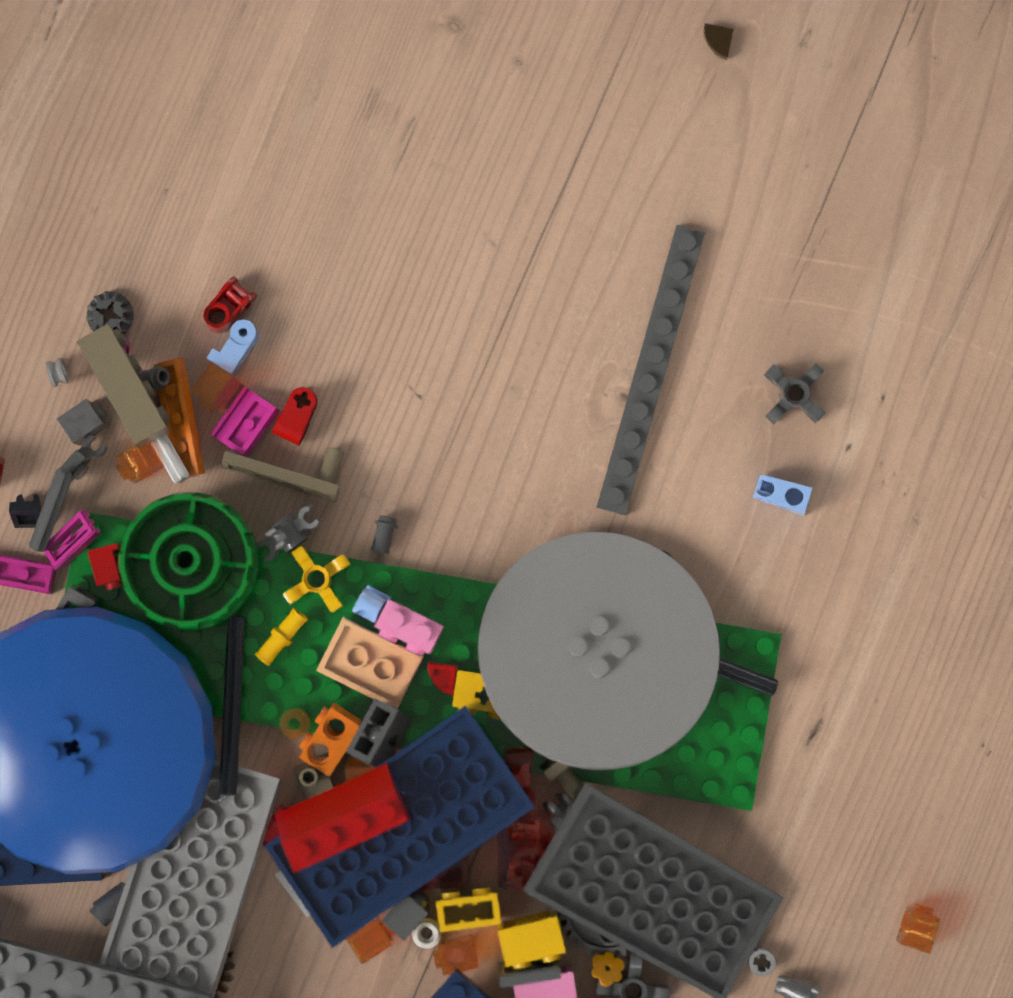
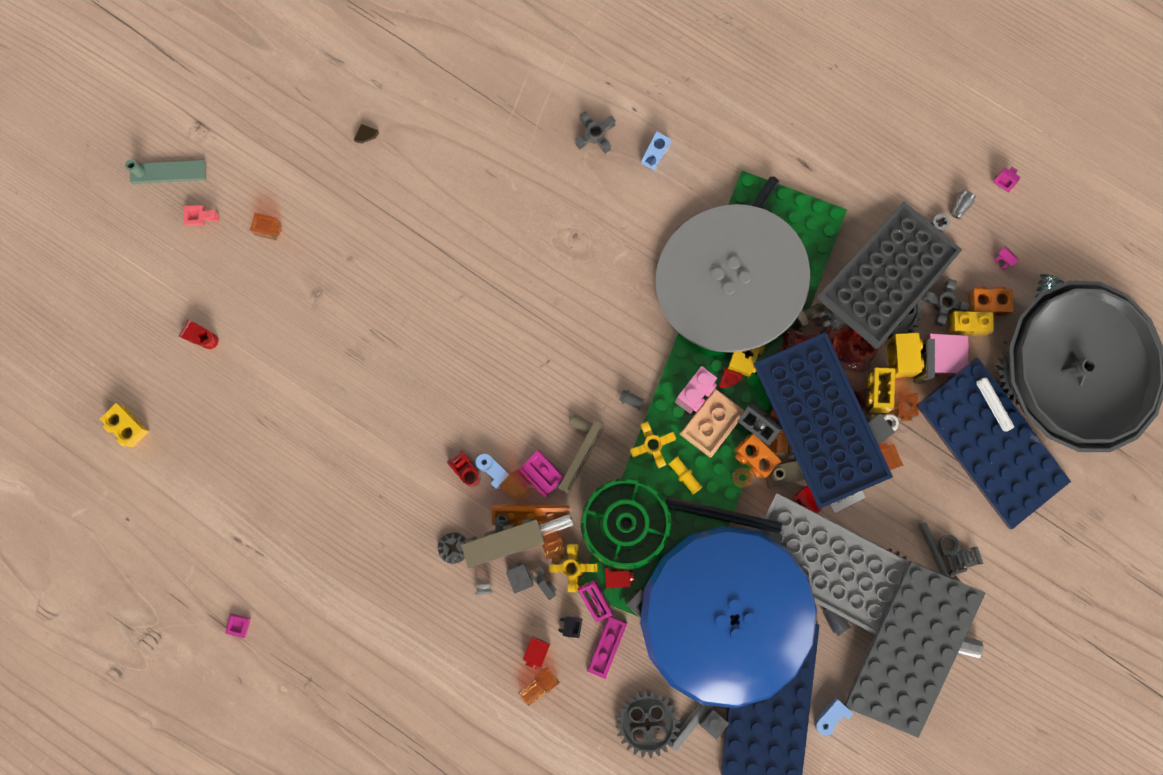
camera: 75 degrees left, 5 degrees down
dark grey axle [29,468,73,552] -> none
dark grey pin [256,505,323,562] -> none
red piece [272,387,318,446] -> none
red slope [275,763,412,873] -> none
light blue leg [352,585,392,623] -> none
light orange plant [591,952,624,987] -> none
dark grey plate [596,225,705,516] -> none
clear orange brick [896,904,941,954] -> none
none -> yellow pin [549,544,598,592]

